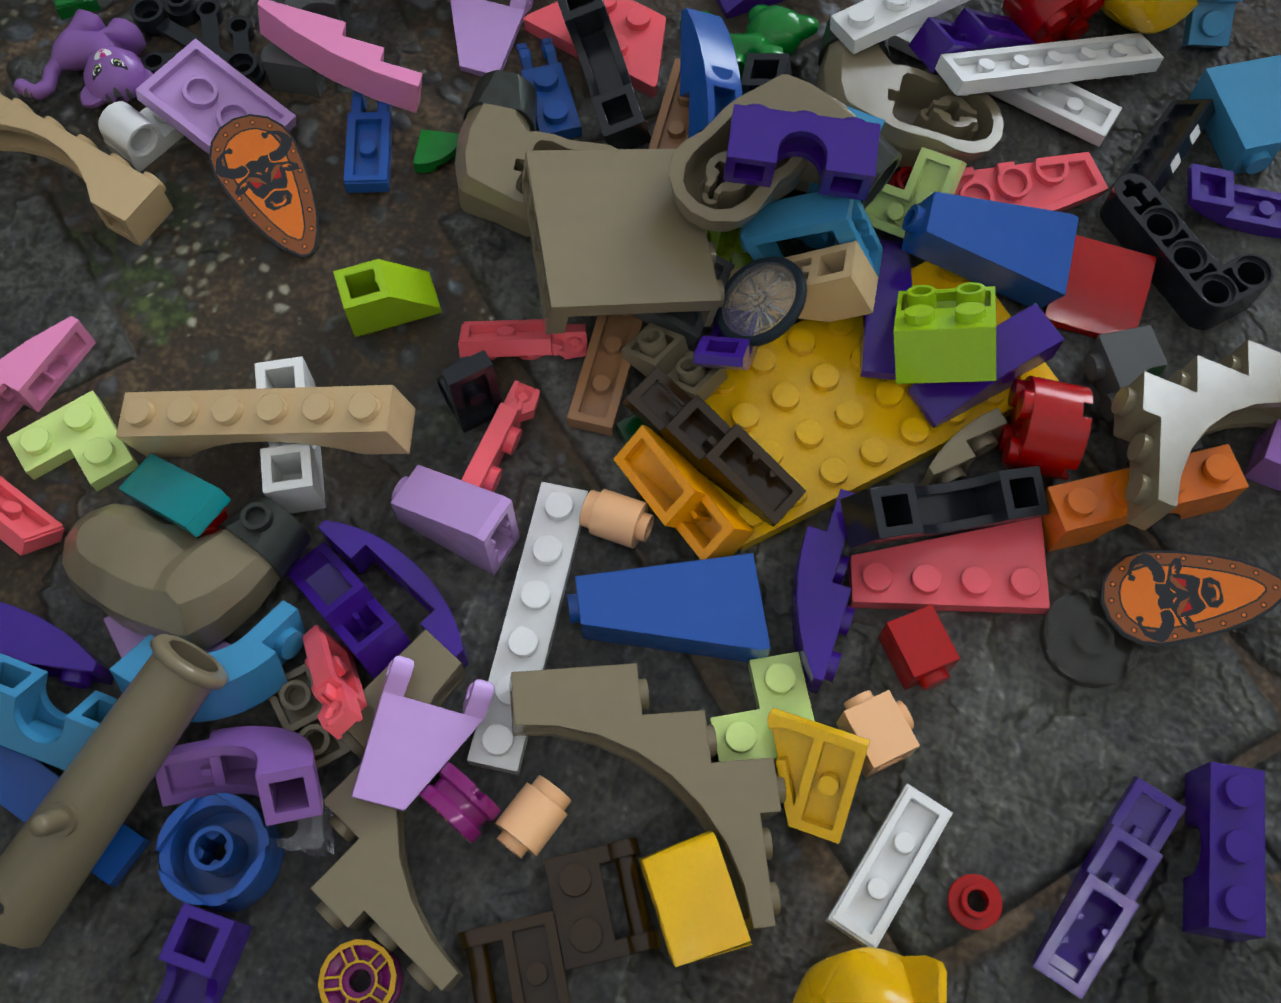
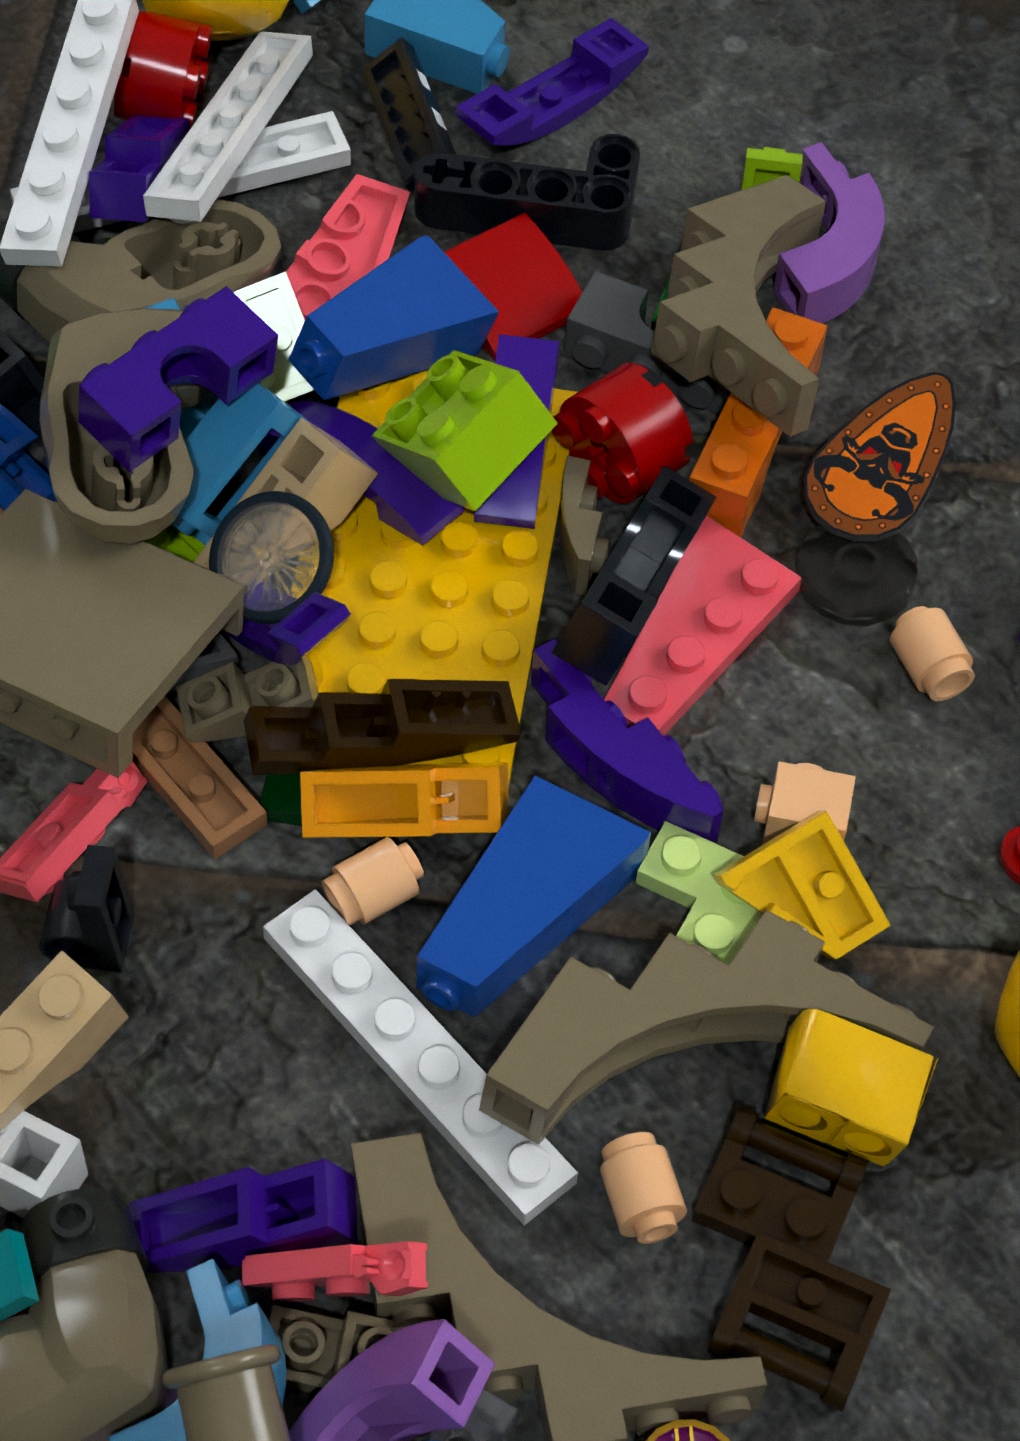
camera: 55 degrees left, 10 degrees down
dark purple slope [318,520,469,668] -> none
lavender flag [351,656,494,811] -> none
lavender slope [390,465,520,576] -> none
magenta wheel [419,761,501,845] -> none
coral hinge [461,380,540,492] -> none
white tile [825,783,953,948] -> none
red brick [878,604,960,691] -> none
none -> light nougat brick [890,606,975,701]

